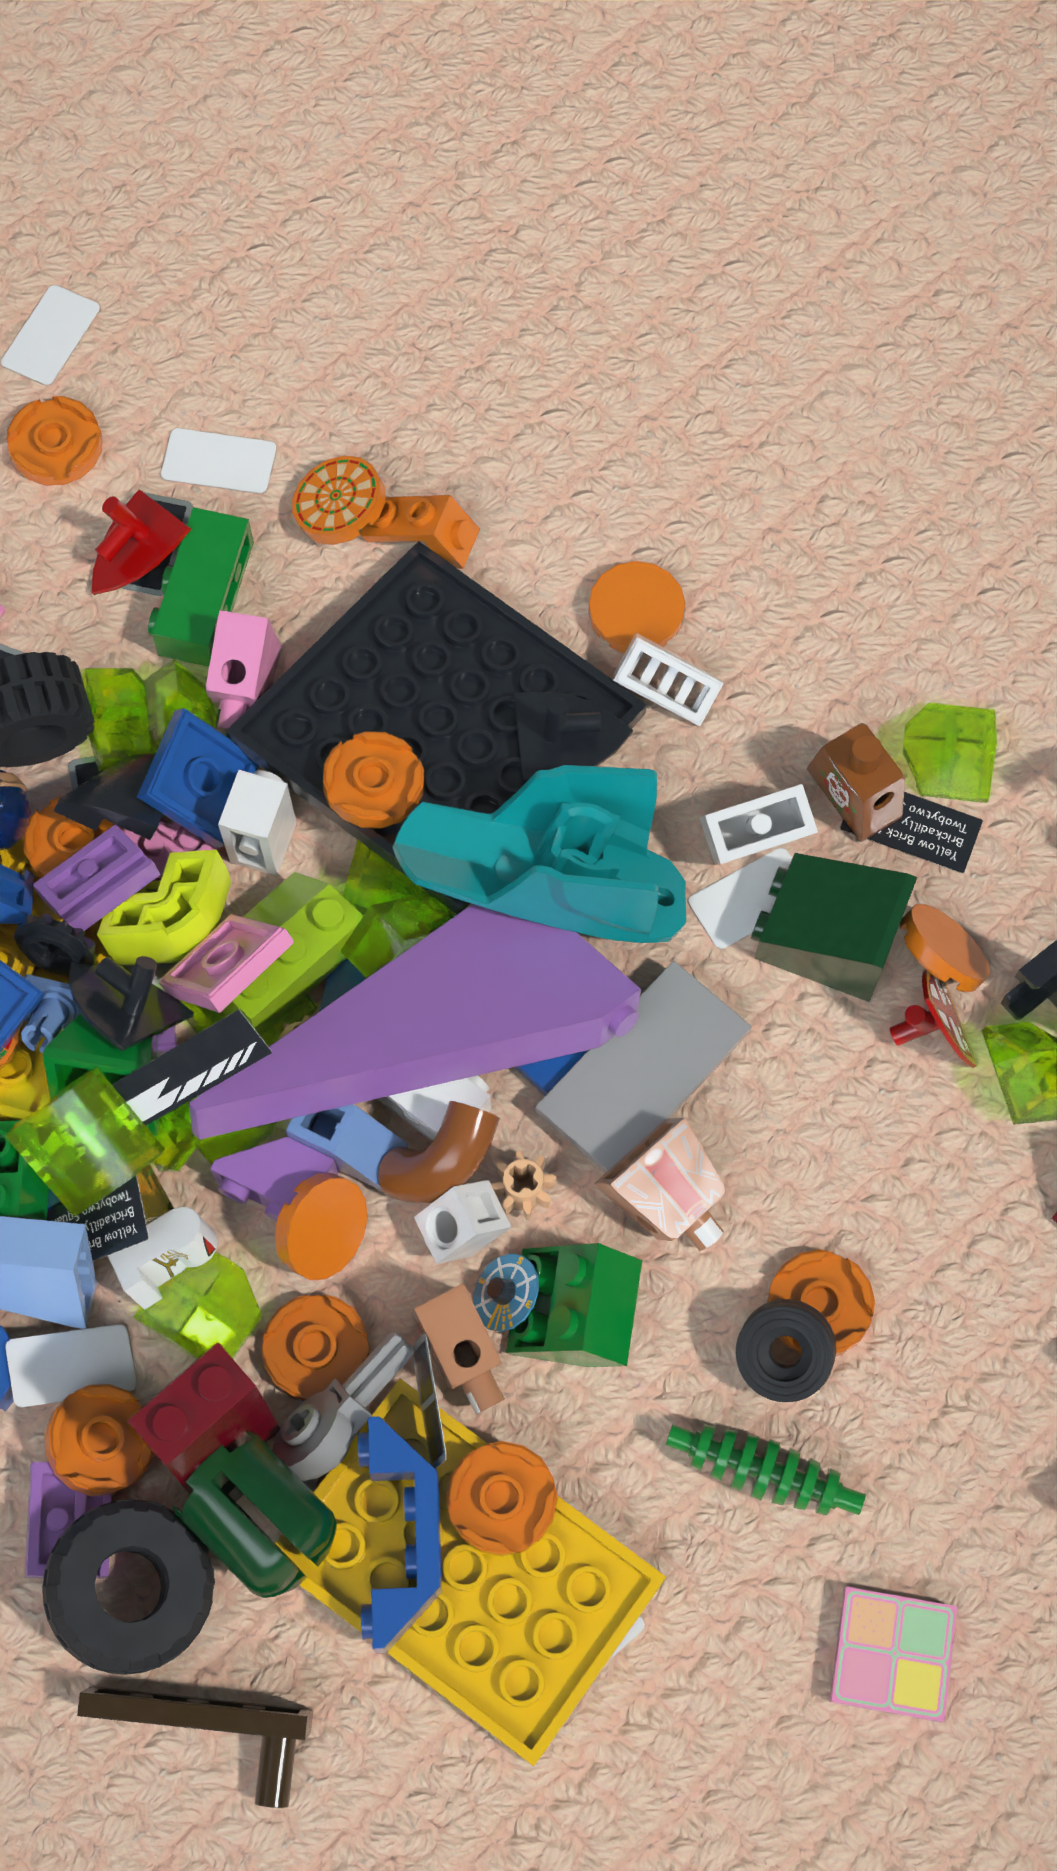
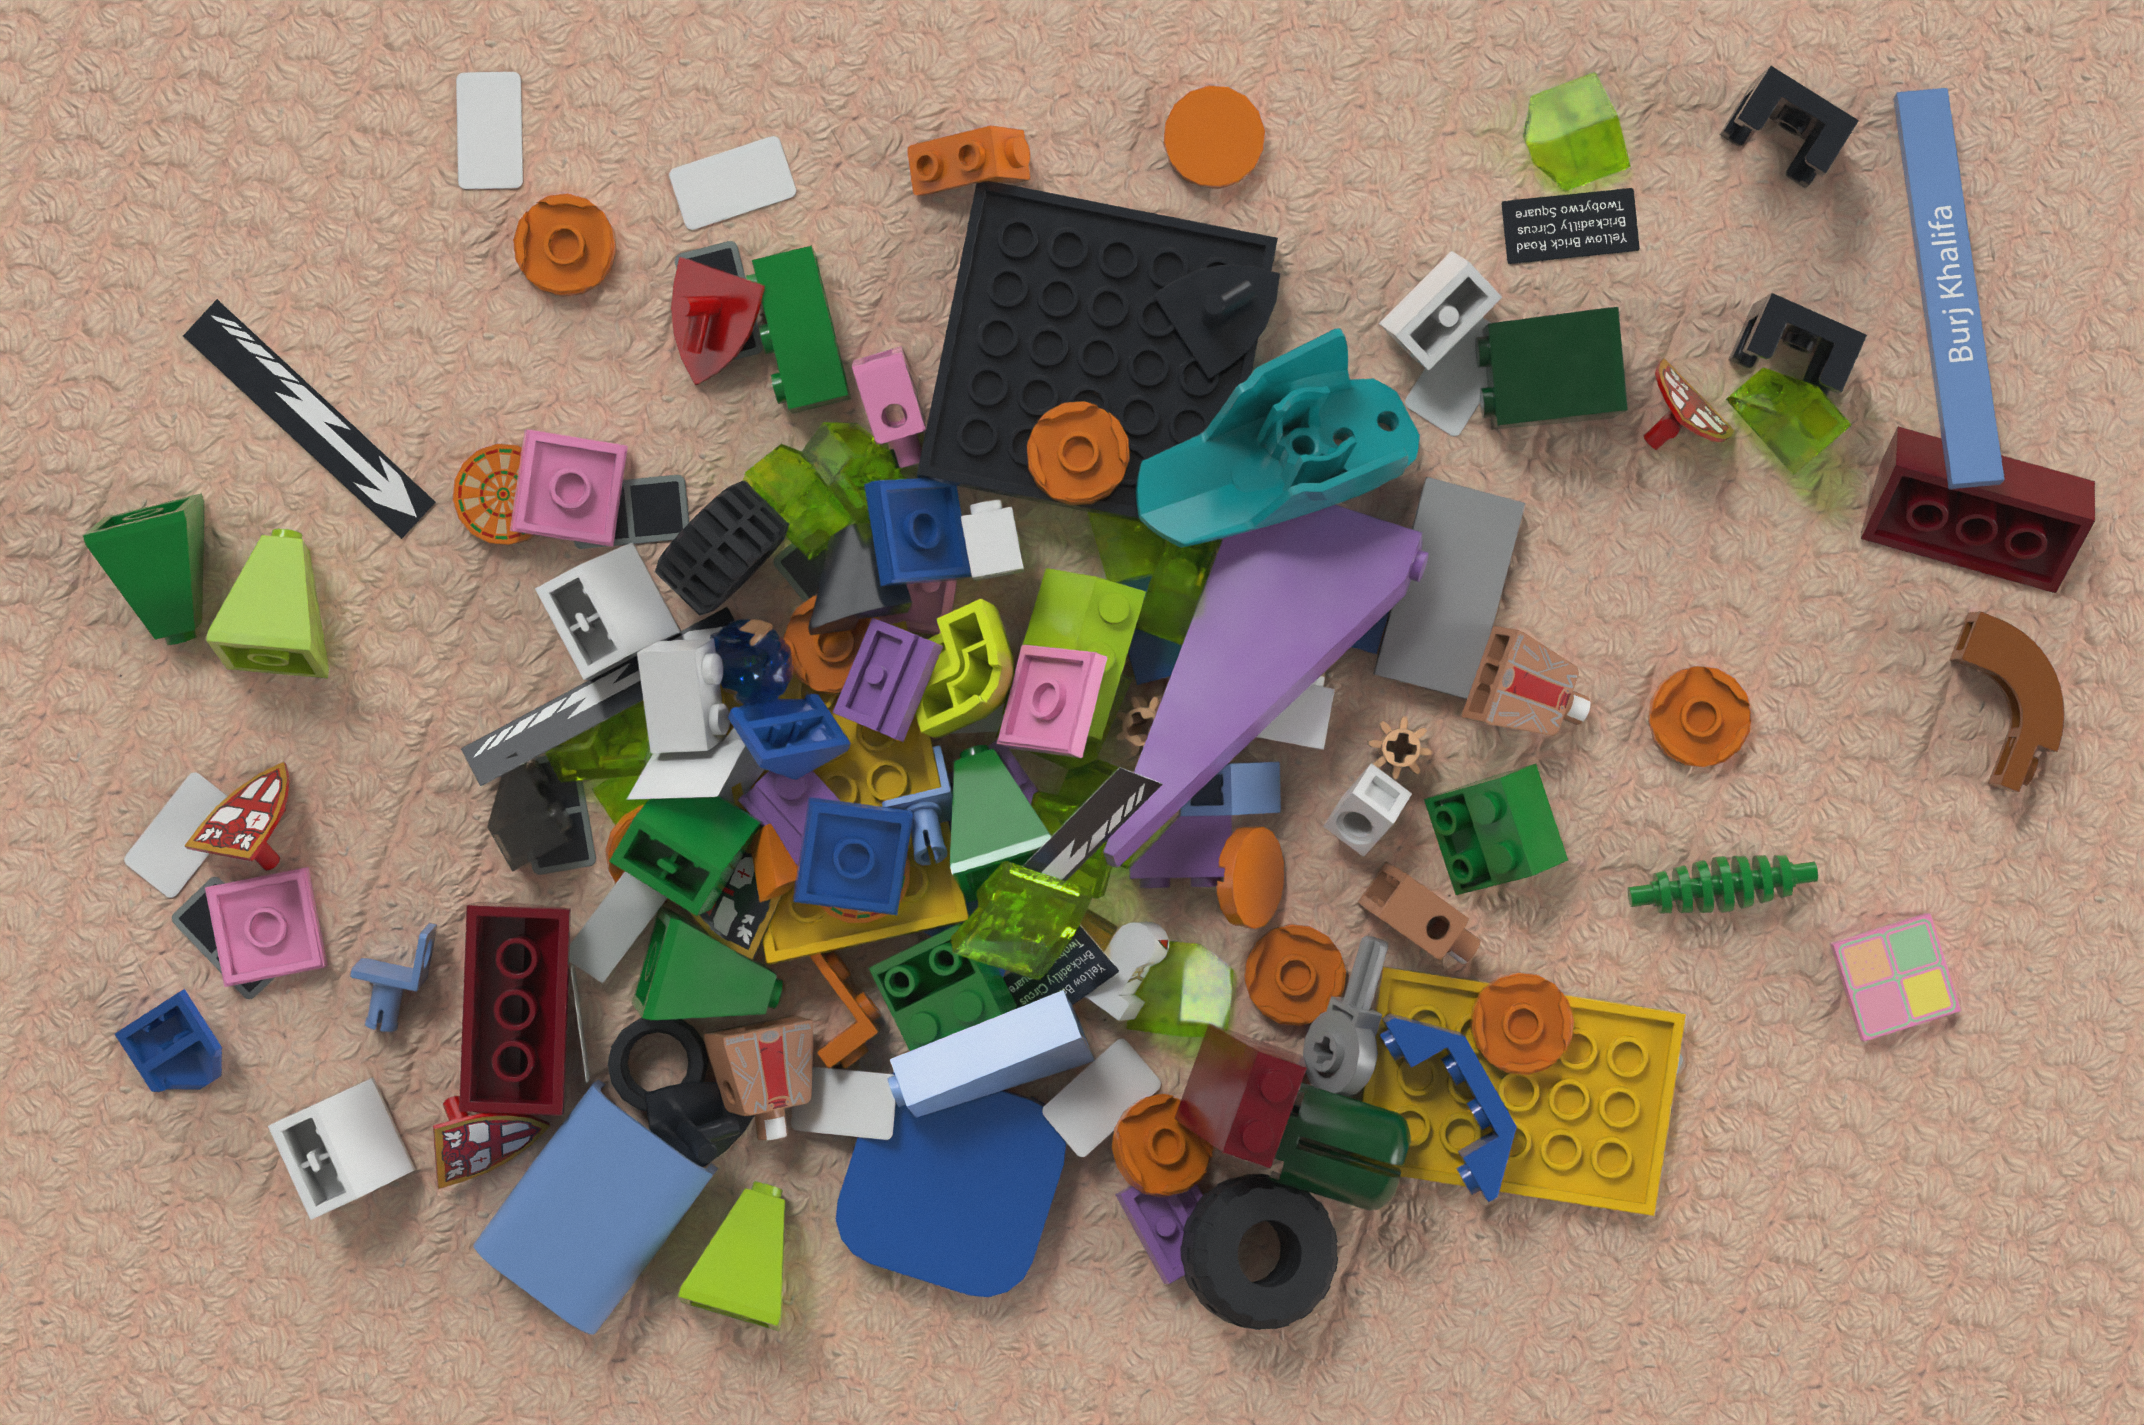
camera: 25 degrees left, 20 degrees up
black gear [14,914,98,975] -> none
black shield [68,956,194,1051] -> none
dark brown piece [77,1686,313,1808] -> none
orange tile [292,455,386,545] -> none
dark orange cylinder [378,1101,500,1203] -> none
black sticker [412,1333,446,1469] -> none
dark azure piece [473,1253,539,1332] -> none
white slope [613,633,724,726] -> none
black tyre [736,1299,836,1402] -> none
dark orange torso [807,723,905,842] -> none
orange tile [900,904,990,992] -> none

